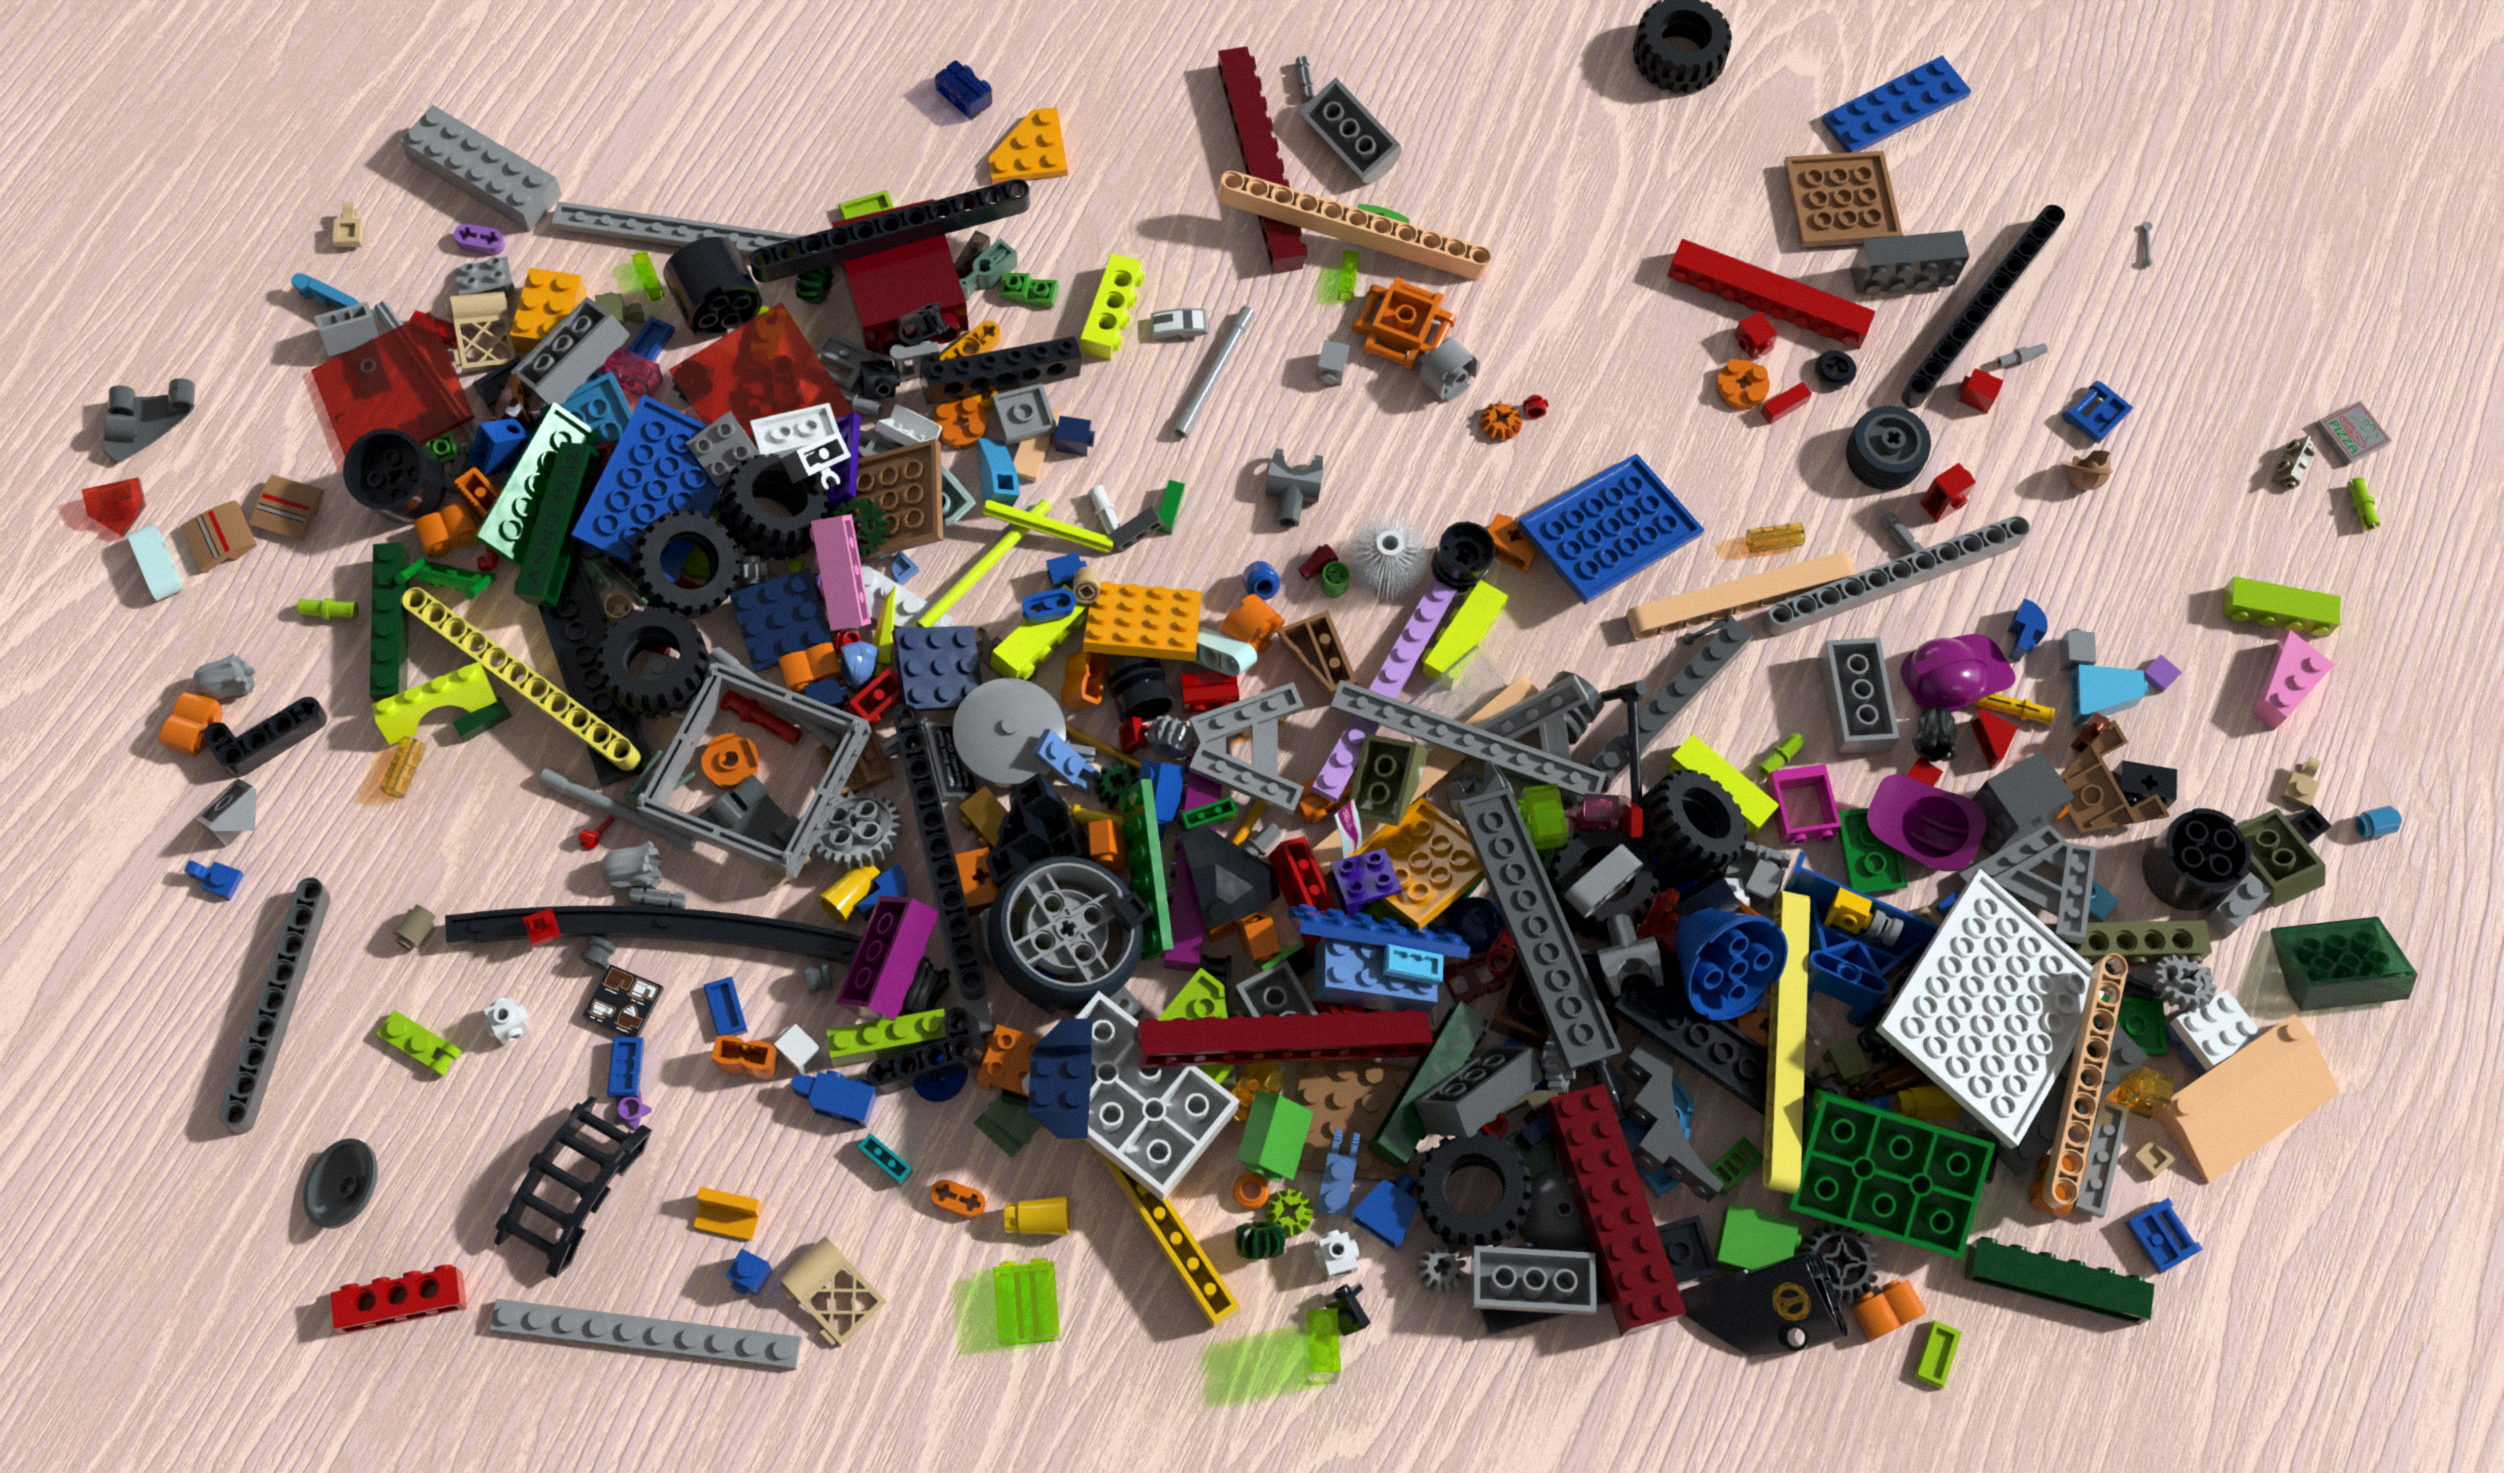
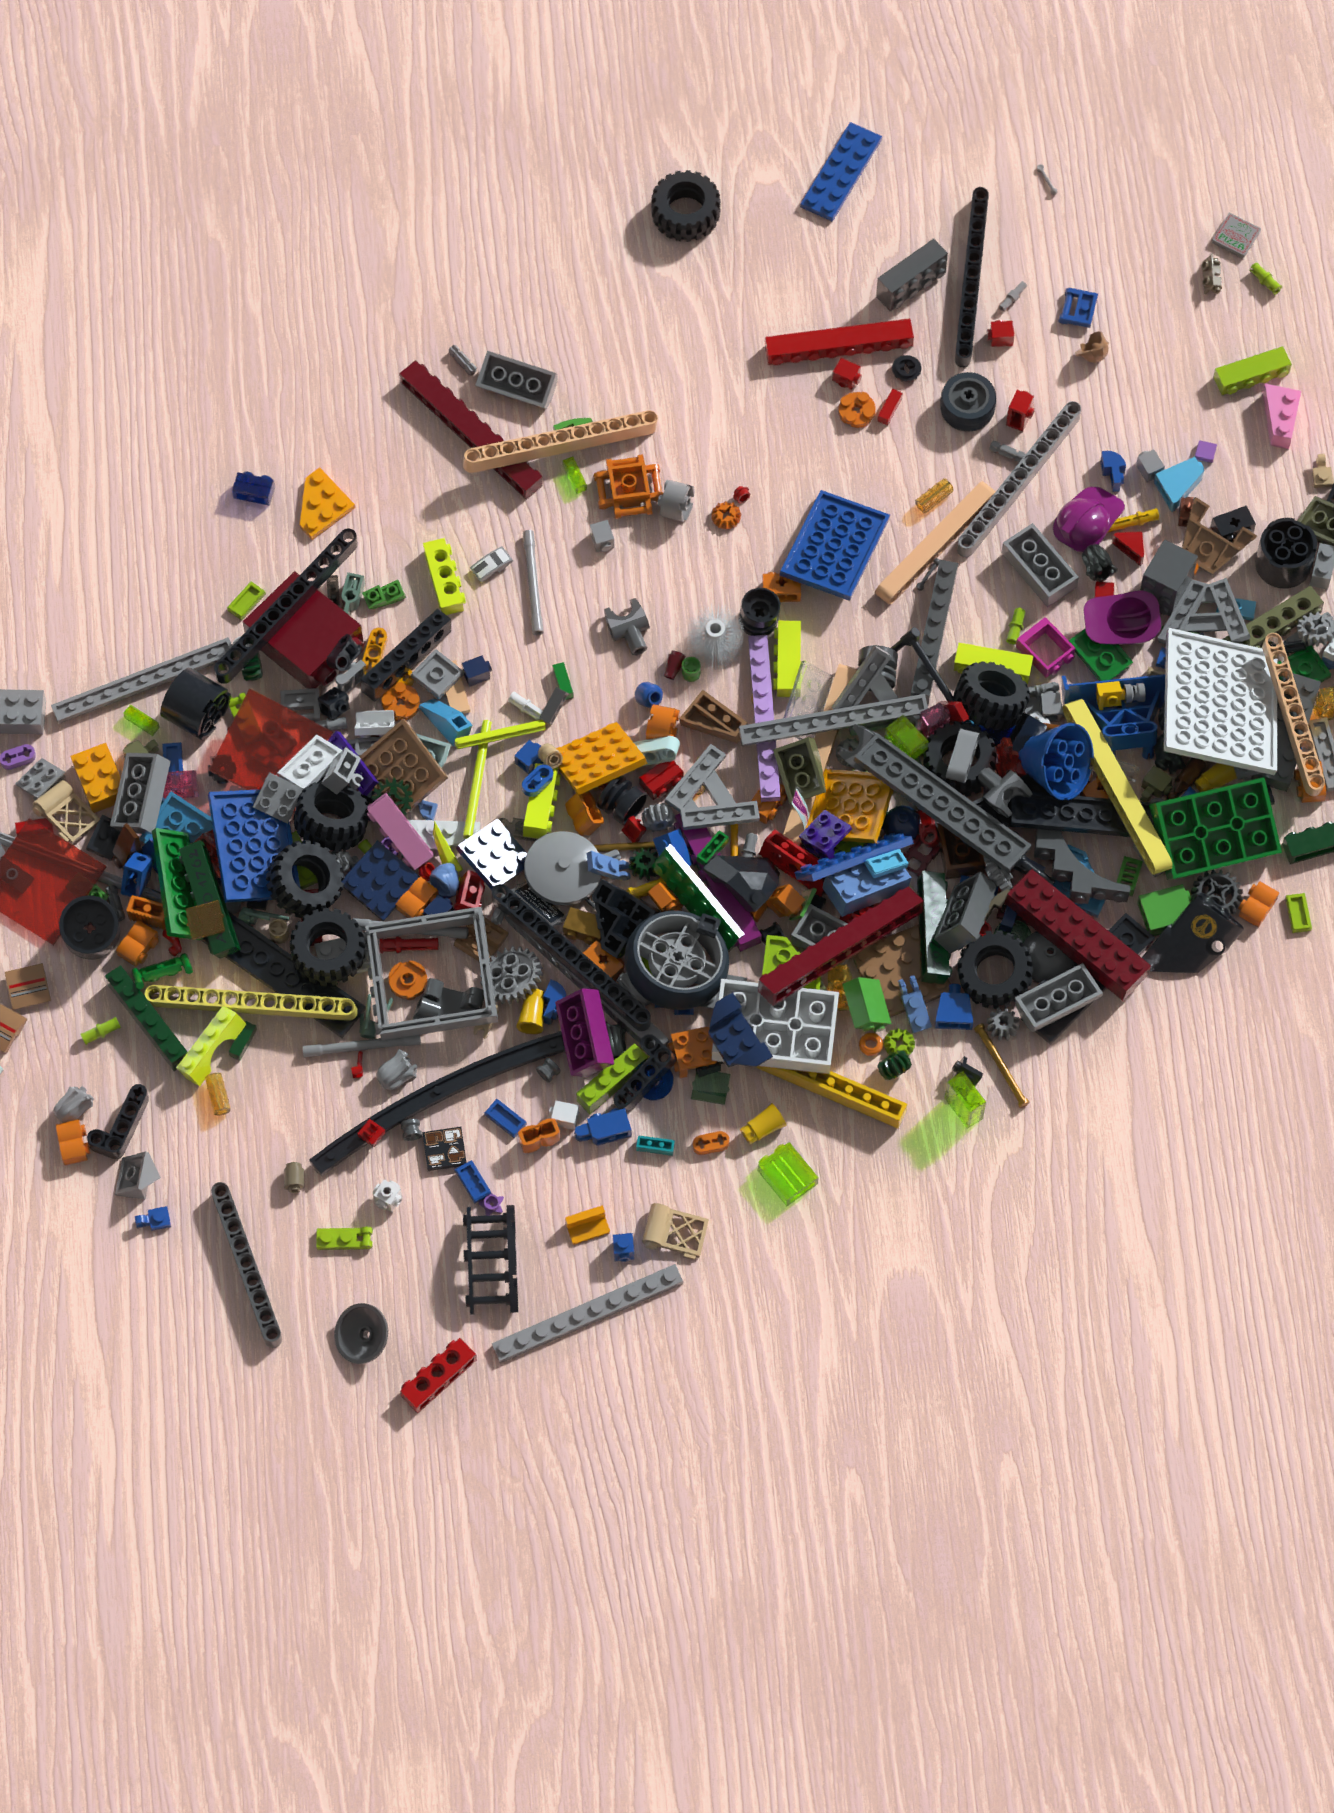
camera: 25 degrees left, 0 degrees up
light grey axle [629,887,687,909] -> none
white brick [1314,1230,1359,1281] -> none
medium nougat plate [1783,151,1903,247] -> none
none -> clear orange piece [186,900,225,940]
none -> pearl gold bar [974,1023,1030,1108]

